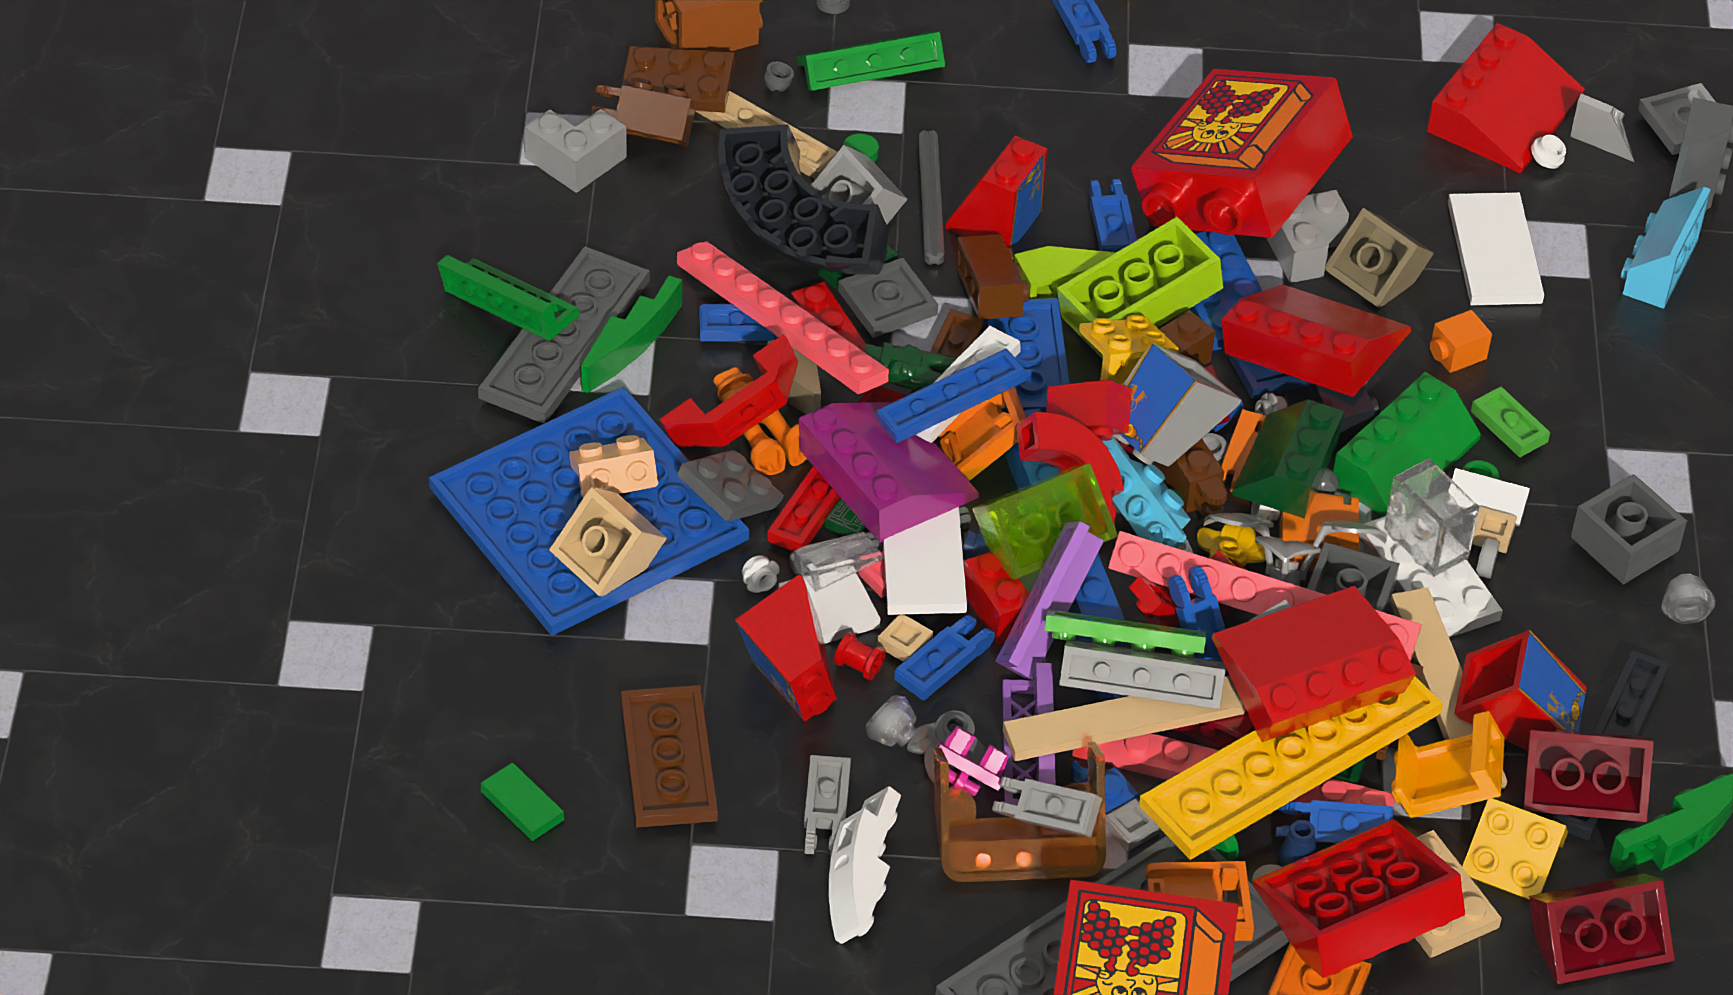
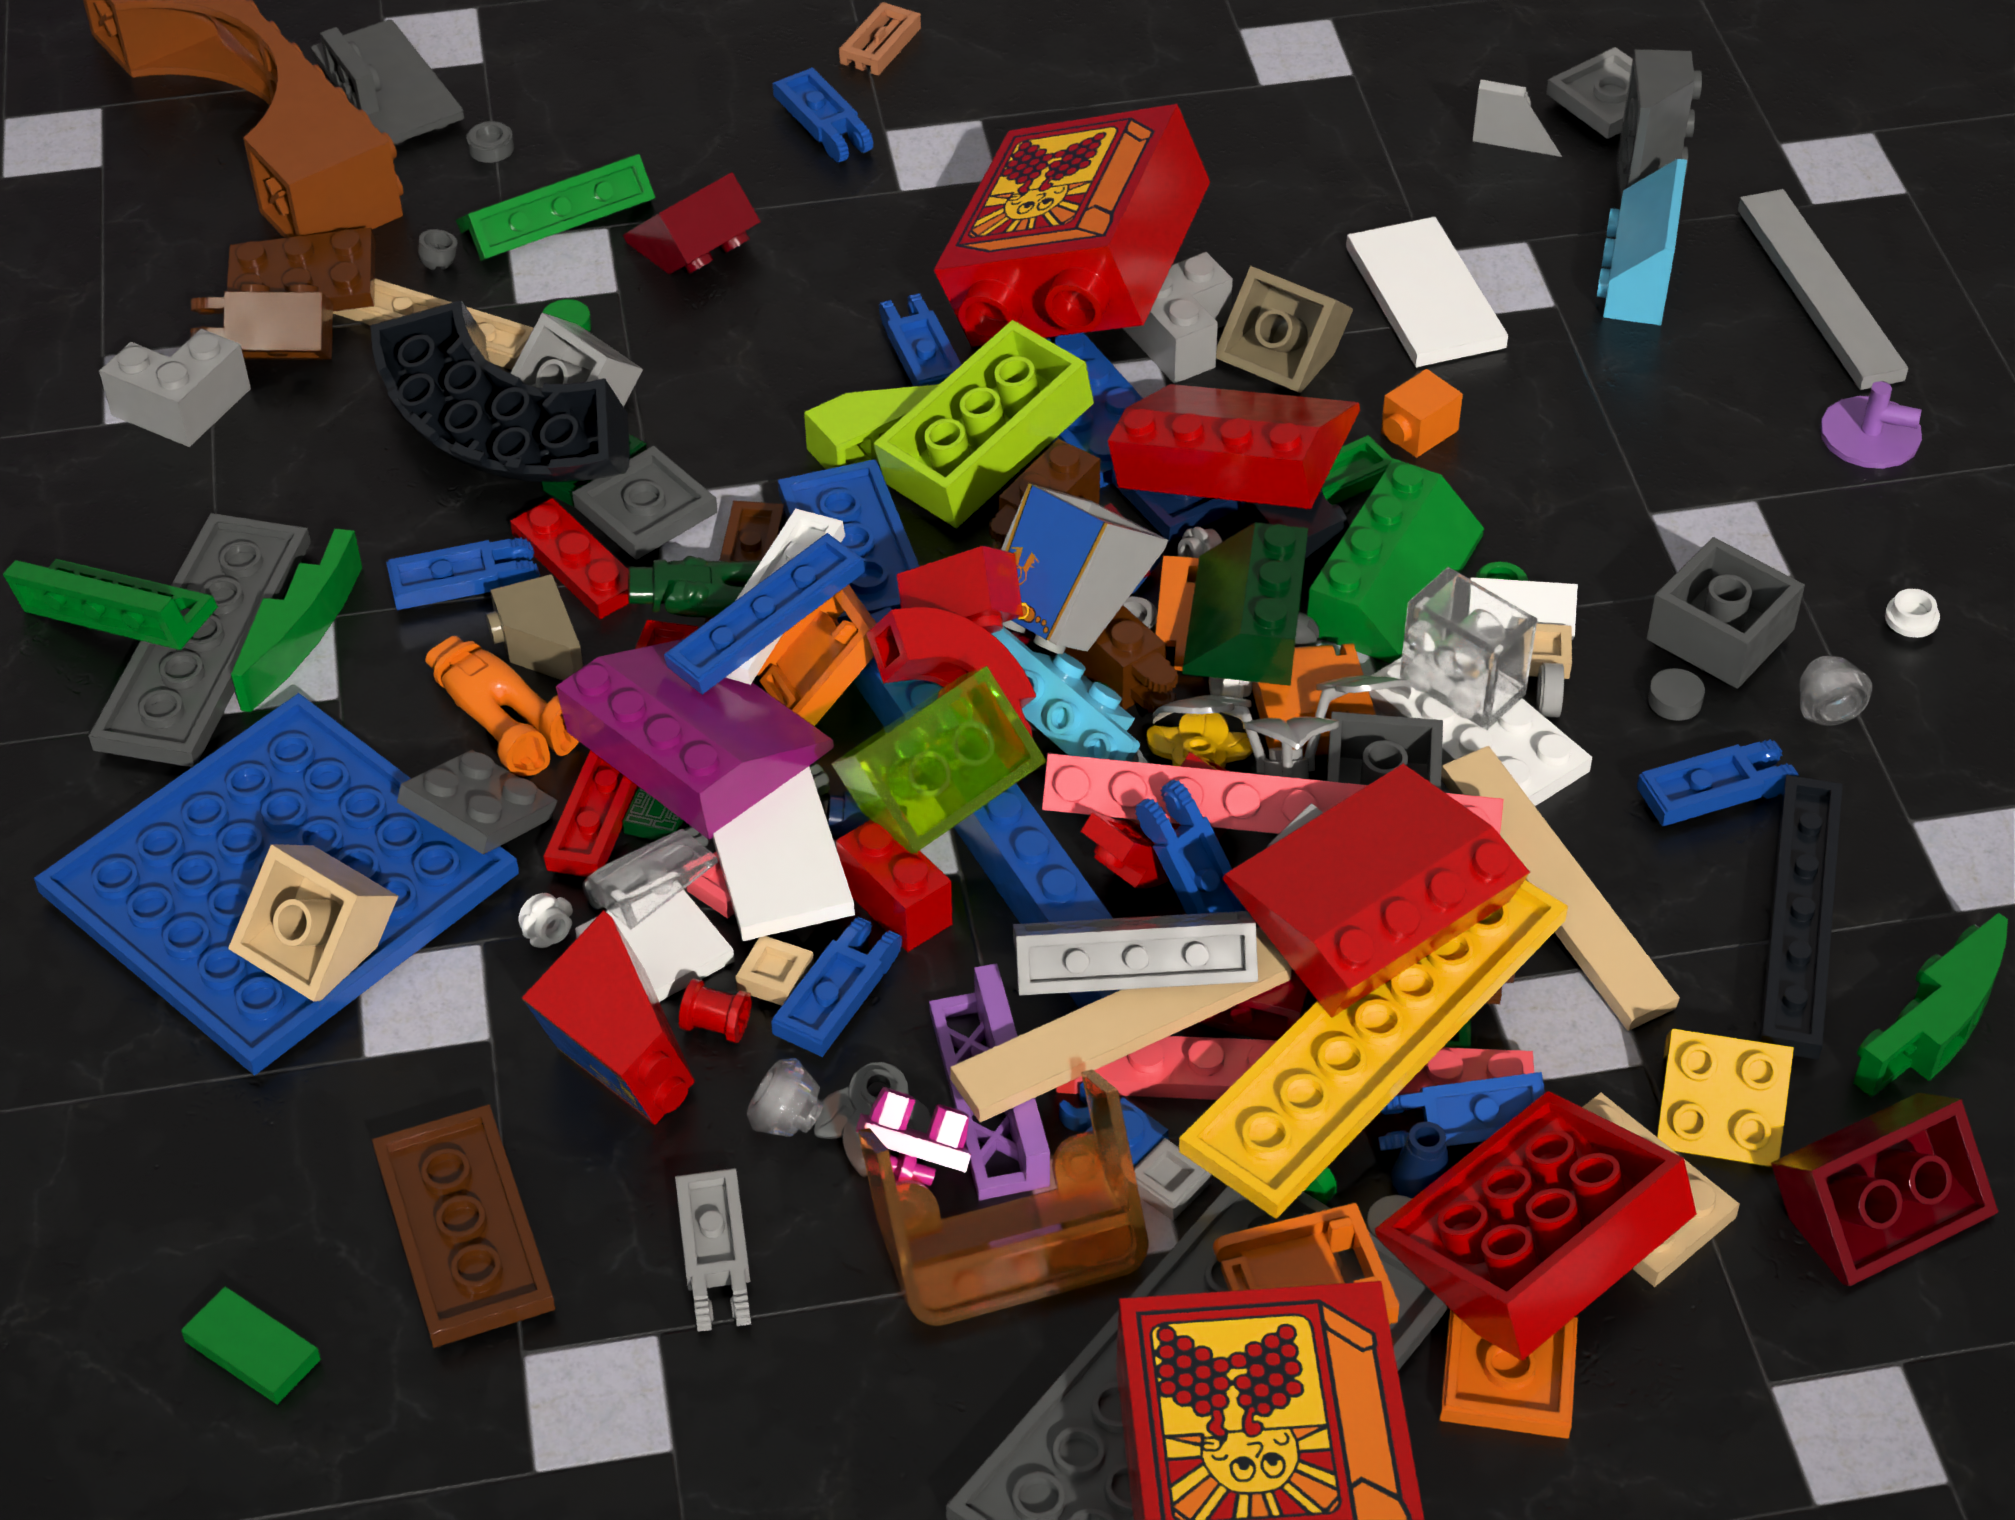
camera: 10 degrees left, 0 degrees up
light nougat bracket [569,435,658,498] -> none
red slope [659,334,798,447] -> none
coral plate [677,241,889,395] -> none
white slope [829,786,901,944] -> none
dark grey axle [918,130,945,265] -> none
red slope [945,136,1048,250] -> none
reddish brown brick [957,234,1029,320] -> none
light grey hinge [992,777,1102,838] -> none
medium lavender fence [995,521,1103,680] -> none
plate [1044,609,1206,658] -> none
yellow bracket [1079,315,1179,385] -> none
light orange panel [1391,711,1505,818] -> none
red slope [1427,23,1585,173] -> none
red slope [1454,630,1587,750] -> none
bright green plate [1471,387,1550,457] -> none
dark red slope [1523,727,1654,822] -> none
white plate [1531,135,1566,169] -> none
none -> dark red slope [623,172,761,274]
none -> green tile [1322,435,1393,505]
none -> blue hinge [1636,739,1800,827]
none -> dark grey tile [1648,668,1705,721]

